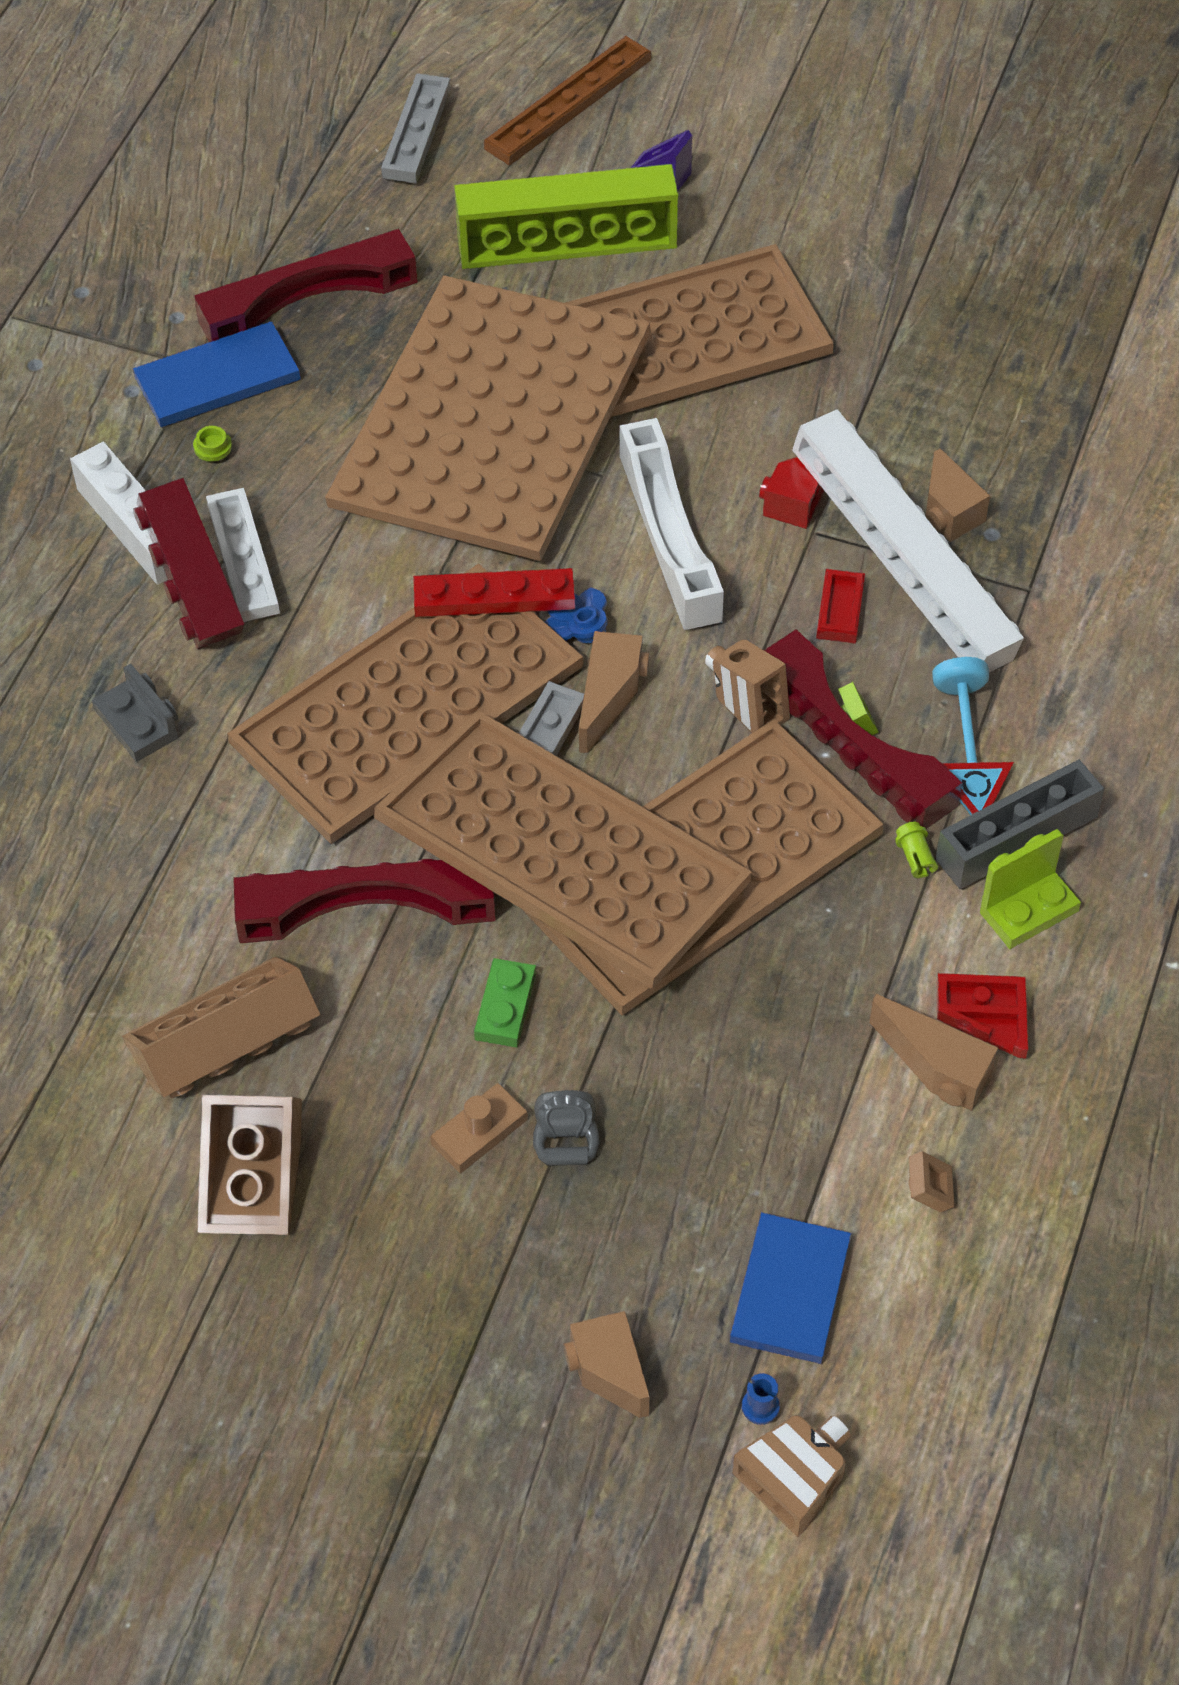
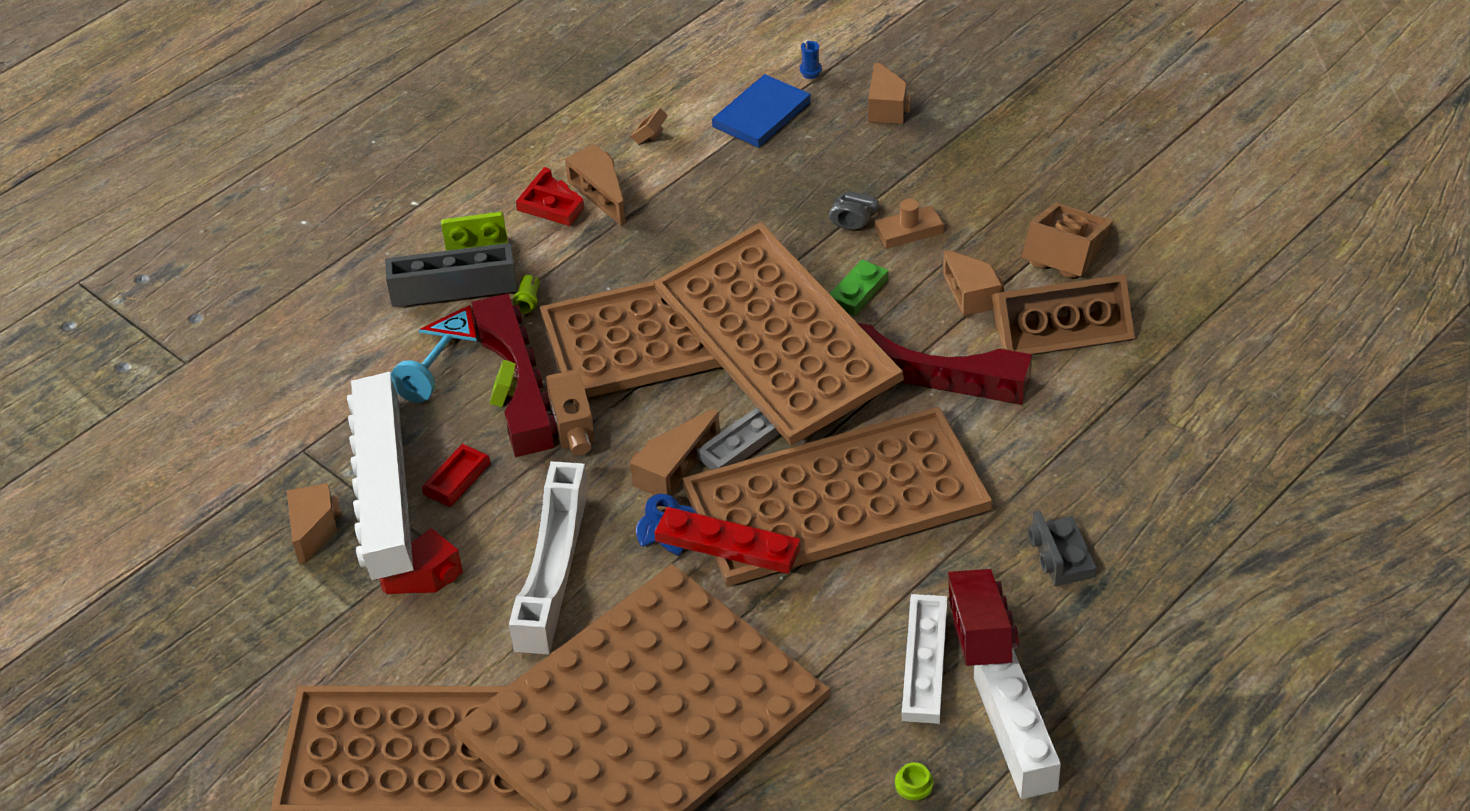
camera: 155 degrees left, 10 degrees down
medium nougat torso [732,1415,851,1538] -> none
none -> medium nougat slope [943,250,1004,316]

